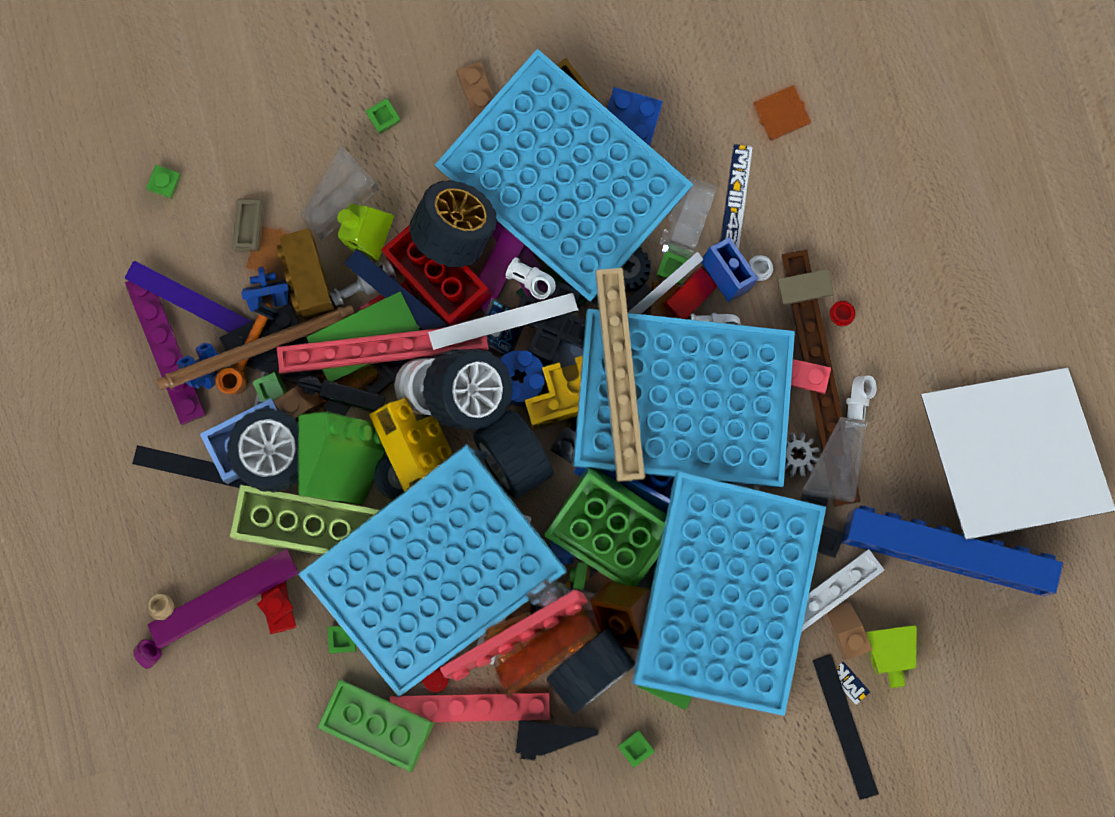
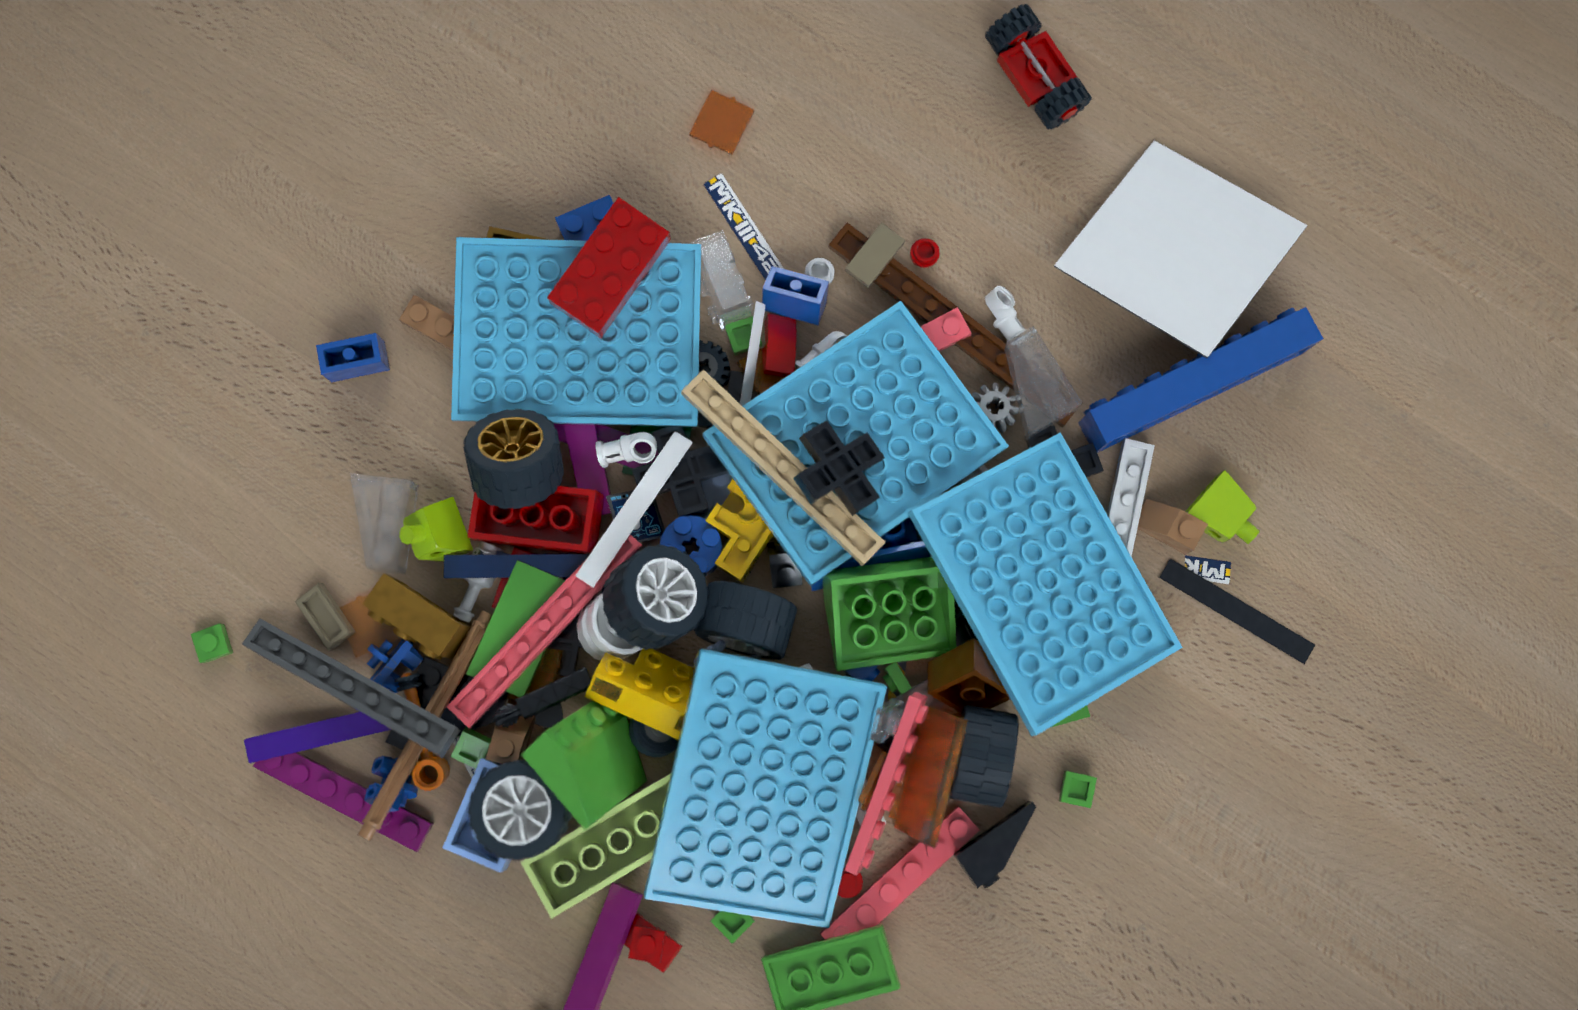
camera: 40 degrees left, 0 degrees up
black sticker [132,445,251,488] -> none
bright green plate [365,98,401,135] -> none
none -> dark grey plate [242,619,460,758]
none -> blue brick [316,333,390,382]
none -> red brick [547,197,671,339]
none -> black plate [793,420,885,516]
none -> plate [985,4,1092,130]

